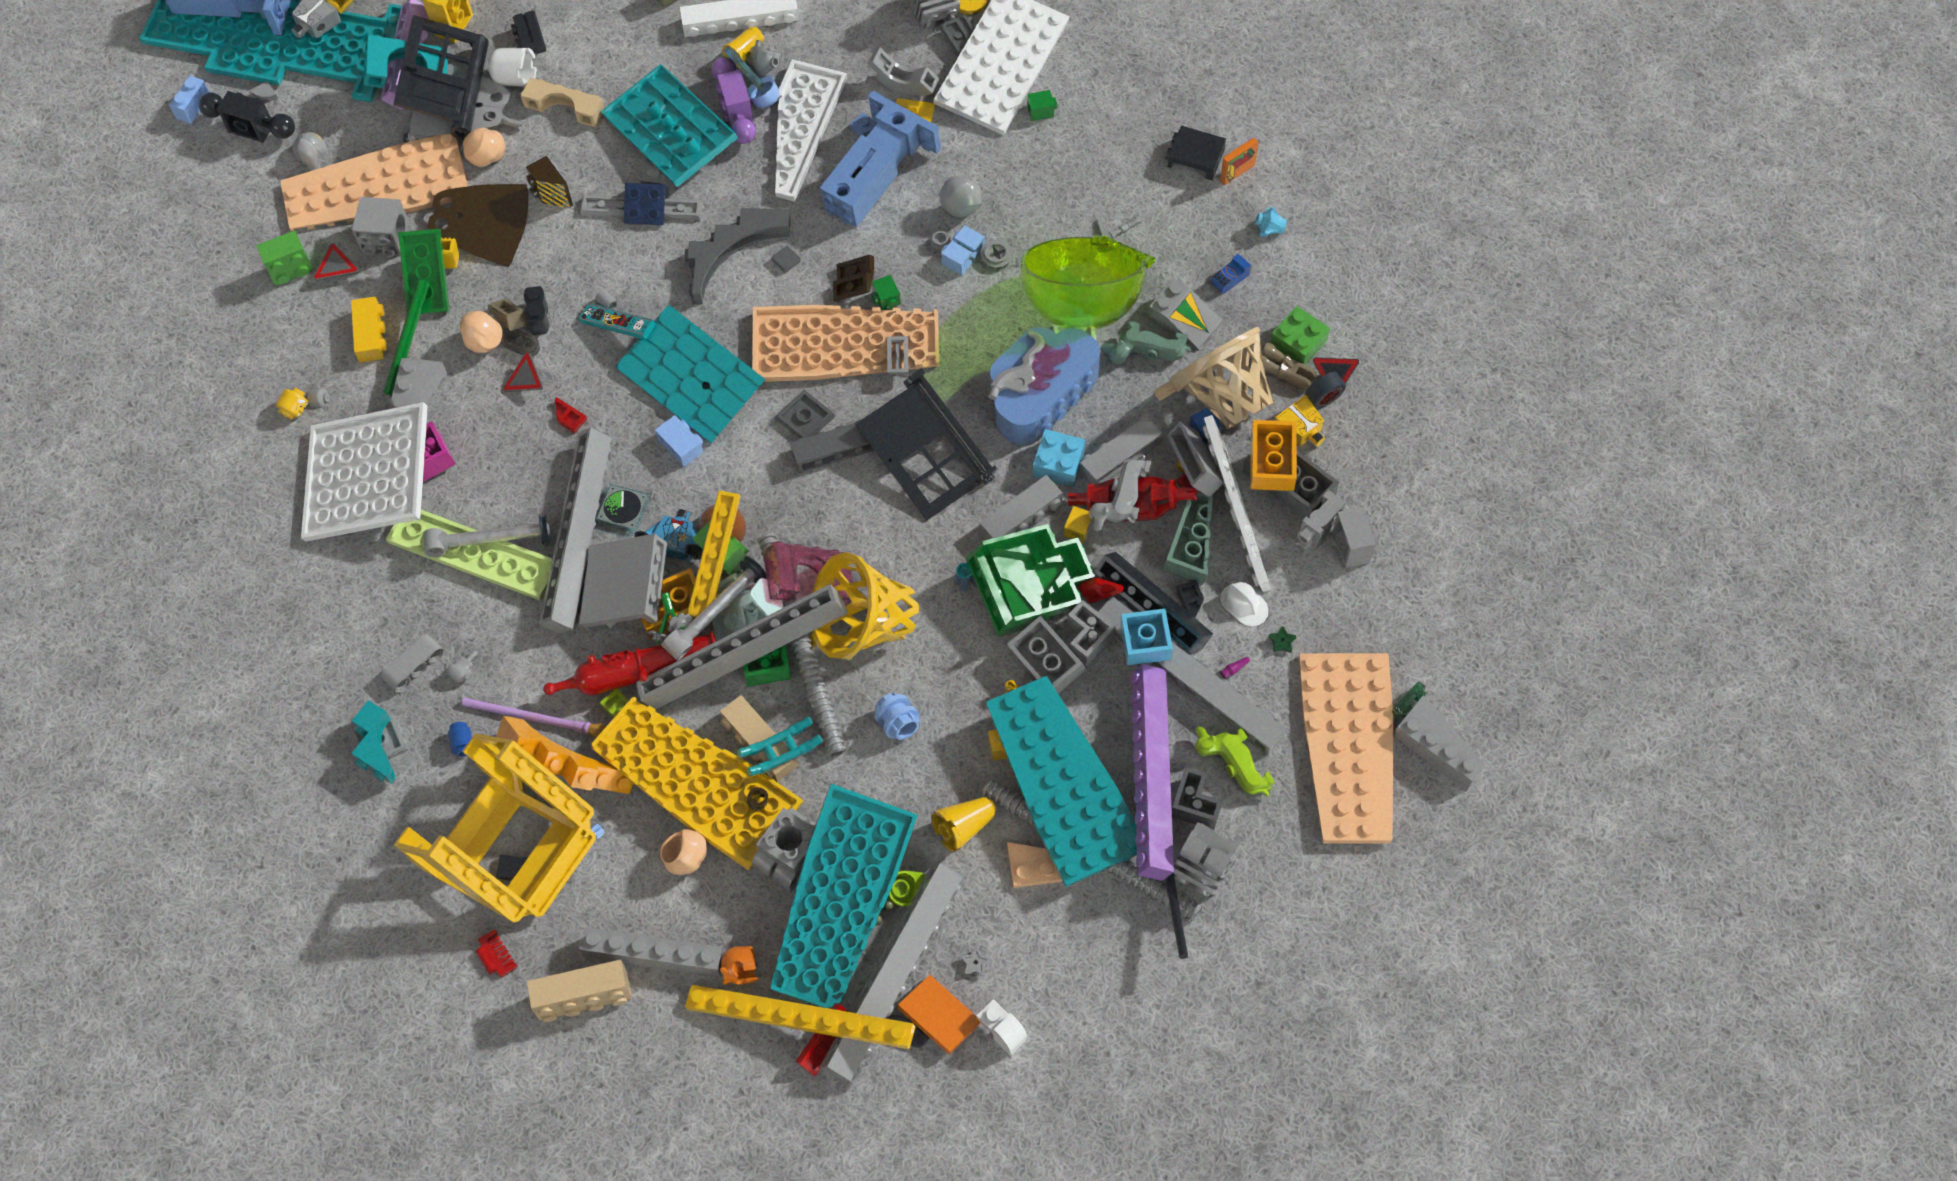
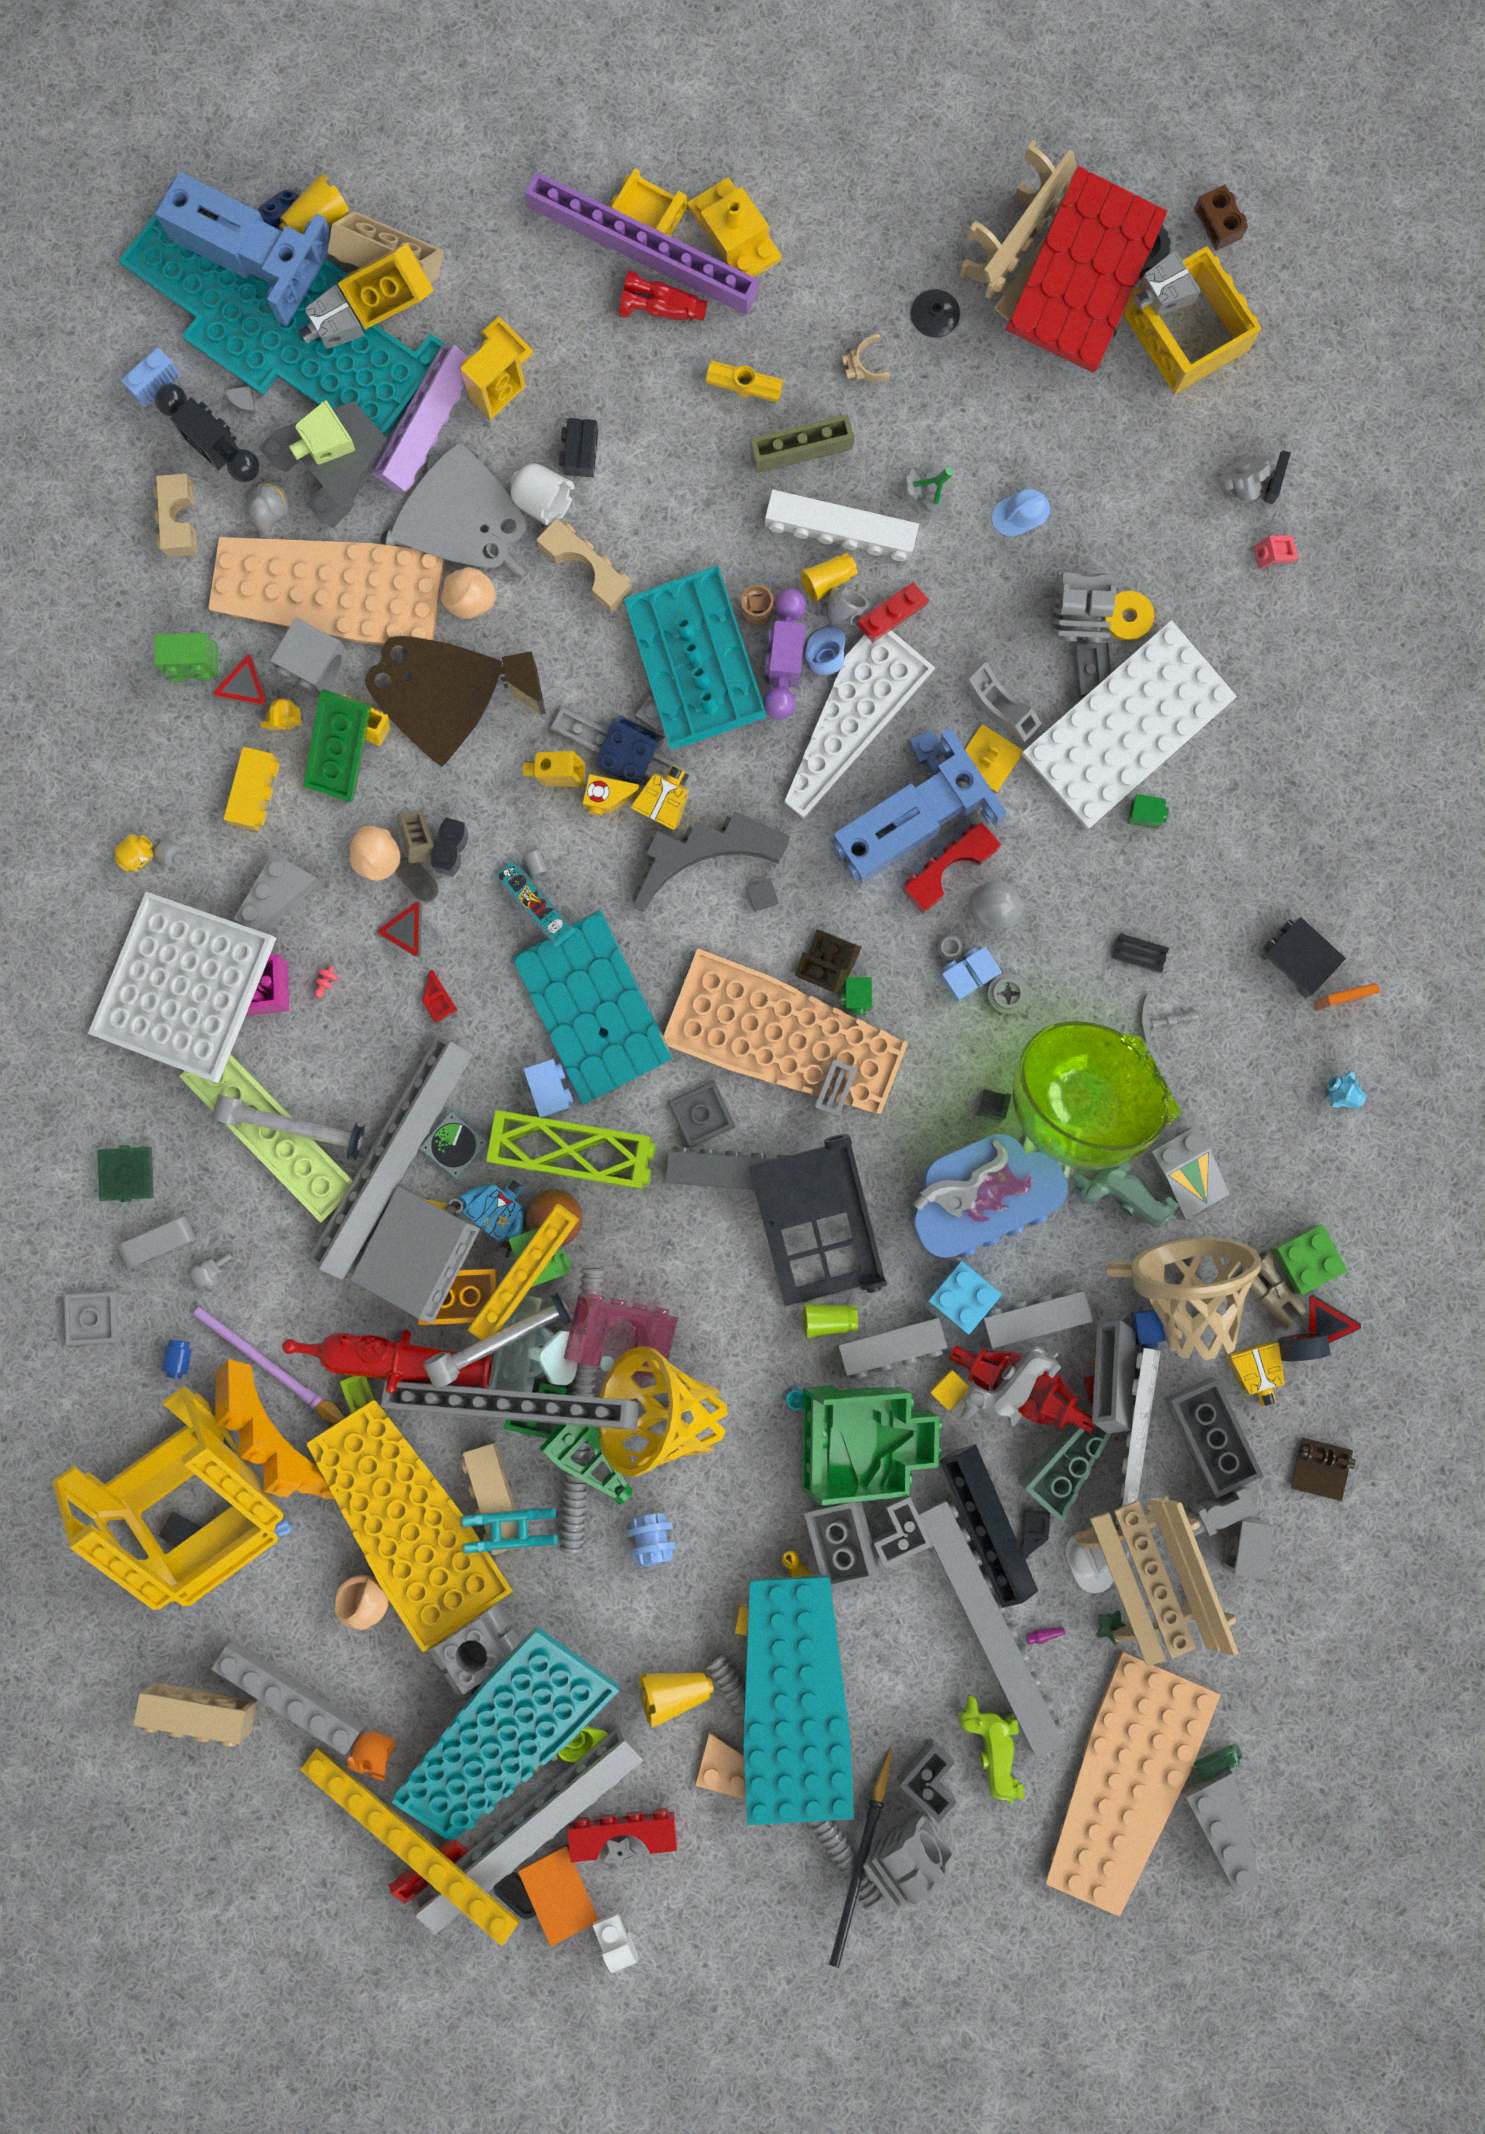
camera: 20 degrees right, 20 degrees up
teal arch [351,700,396,784] -> none
teal arch [363,34,448,89] -> none
green axle [384,280,429,396] -> none
black door [393,15,489,140] -> none
red piece [475,930,518,978] -> none
plant [647,593,692,644] -> none
clear light blue tile [723,46,765,91] -> none
dark brown bush [747,787,768,811] -> none
red tile [1078,578,1124,604] -> none
medium azure brick [1120,609,1173,665] -> none
medium lavender brick [1130,664,1174,881] -> none
blue leg [1211,254,1251,294] -> none
light orange brick [1250,420,1297,491] -> none
none -> clear green plate [97,1145,154,1203]
none -> tan arch [153,474,197,557]
none -> dark grey wedge [259,401,388,528]
none -> yellow piece [260,699,302,730]
none -> yellowish green torso [289,400,355,464]
none -> coral hair [314,966,338,998]
none -> lime piece [486,1110,656,1190]
none -> yellow torso [523,751,585,788]
none -> green plate [539,1424,633,1504]
none -> red arch [568,1808,678,1863]
none -> yellow slope [583,774,640,816]
none -> yellow torso [631,764,689,830]
none -> medium nougat wheel [741,584,774,627]
none -> lime plant [803,1303,858,1339]
none -> red plate [856,582,929,643]
none -> red arch [903,822,1002,914]
none -> black panel [977,1089,1012,1121]
none -> tan piece [1074,1495,1239,1666]
none -> black tile [1112,933,1169,973]
none -> dark brown hinge [1291,1437,1356,1501]

